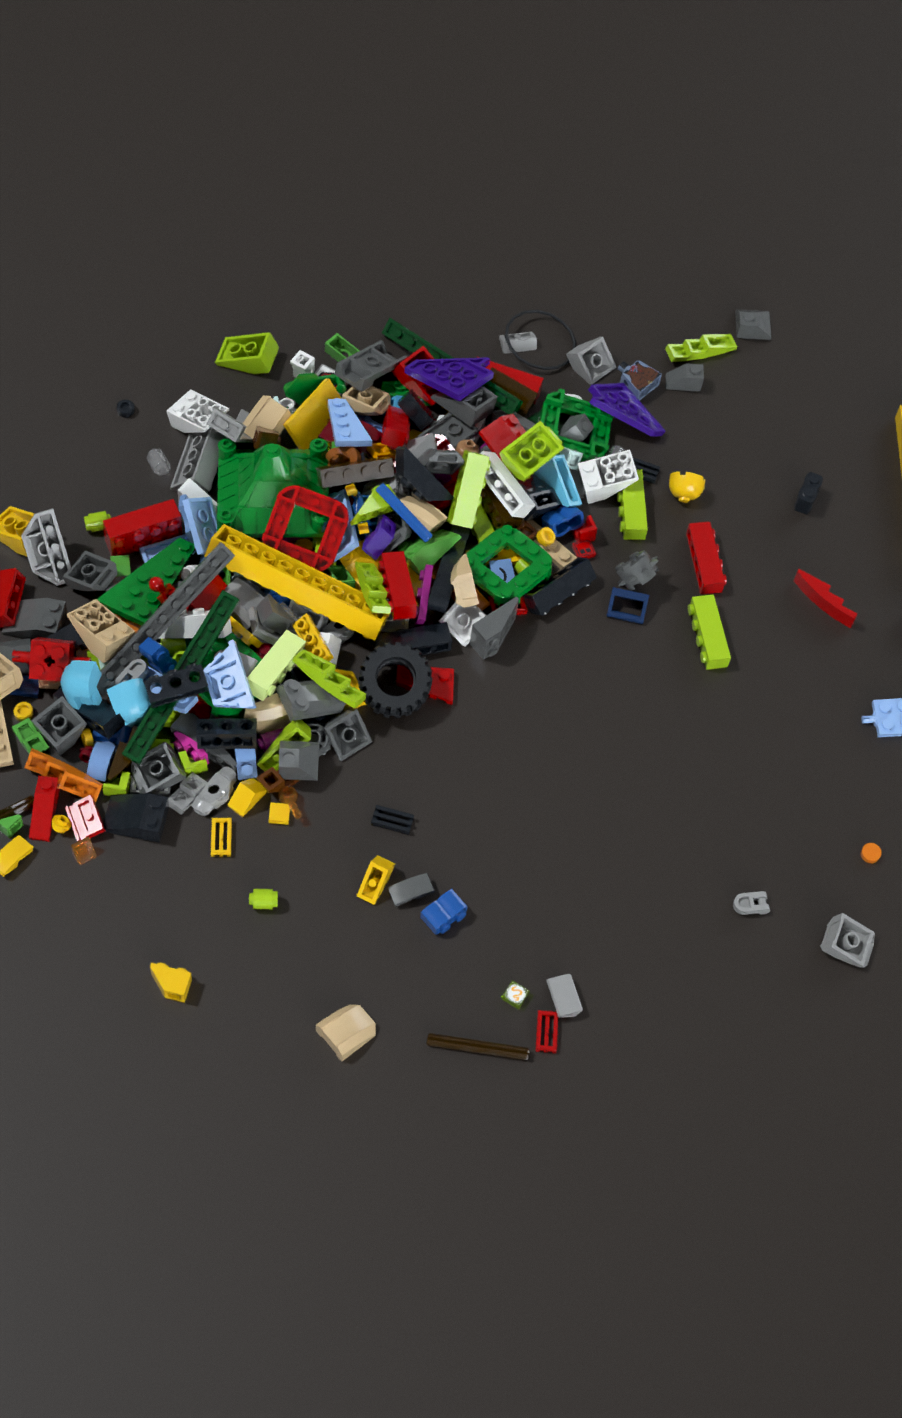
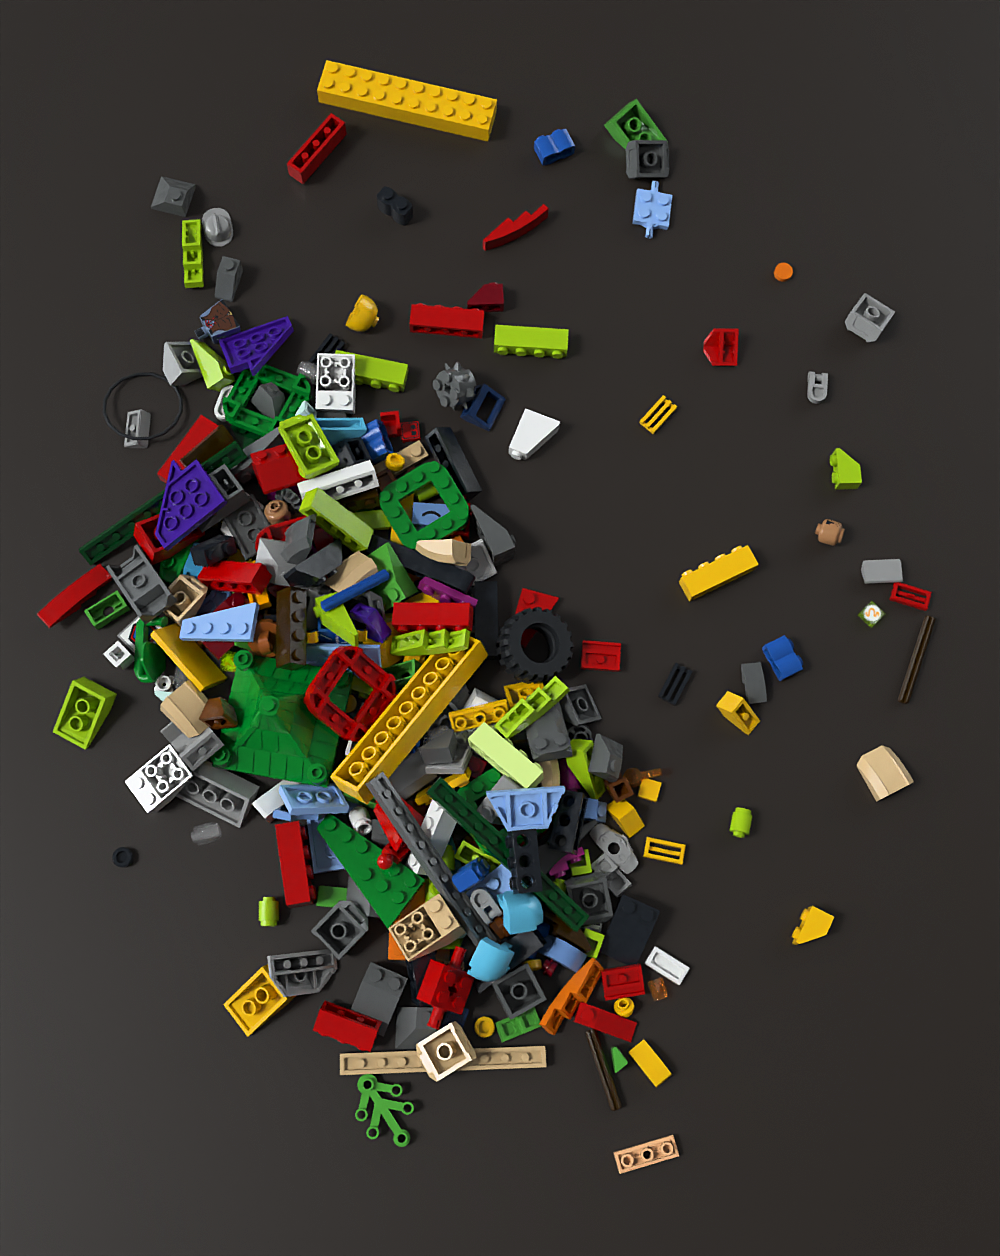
camera: 75 degrees left, 15 degrees up
none -> red slope [37,564,112,628]
none -> lime slope [190,339,235,392]
none -> light grey piece [202,208,233,247]
none -> red brick [287,113,347,184]
none -> dark red slope [467,282,504,312]
none -> white slope [509,408,560,460]
none -> red plate [581,640,621,672]
none -> yellow tile [639,395,677,434]
none -> white tile [644,946,689,985]
none -> yellow brick [679,545,759,602]
none -> red slope [703,328,739,366]
none -> medium nougat head [815,519,845,546]
none -> lime slope [830,448,862,490]

